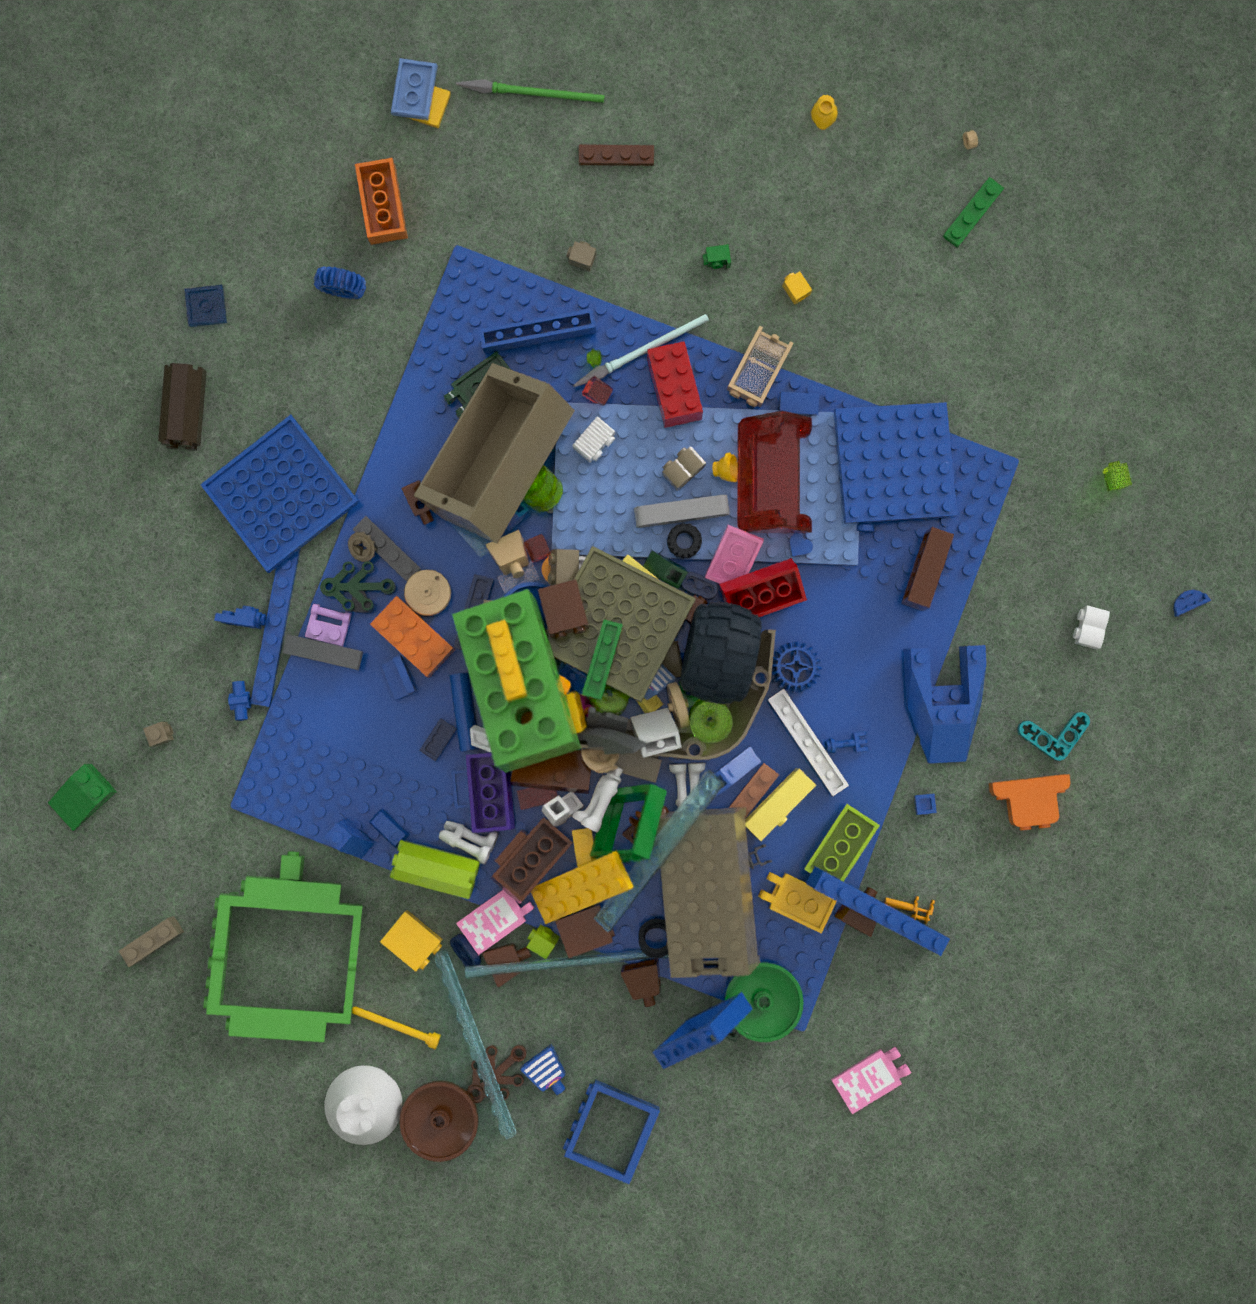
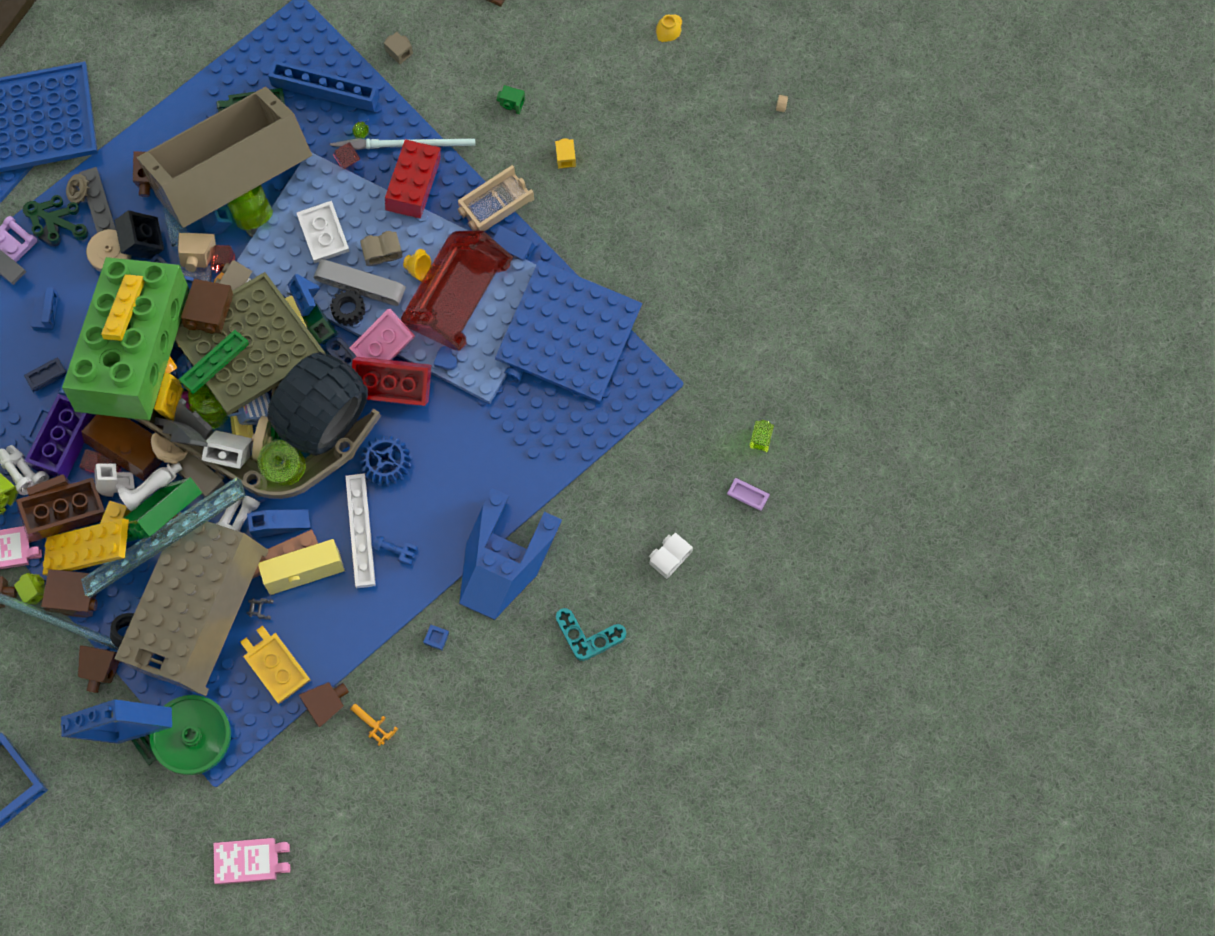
camera: 30 degrees right, 15 degrees down
orange brick [370,596,455,678] -> none
white brick [572,416,615,463] -> none
lime brick [804,804,880,881] -> none
blue brick [806,866,950,956] -> none
reddish brown brick [901,527,954,611] -> none
green plate [943,177,1004,248] -> none
orange brick [989,774,1070,831] -> none
blue tile [1173,589,1211,617] -> none
none -> black brick [114,210,164,260]
none -> blue slope [287,274,320,316]
none -> white plate [297,201,350,263]
none -> lavender tile [727,478,770,511]

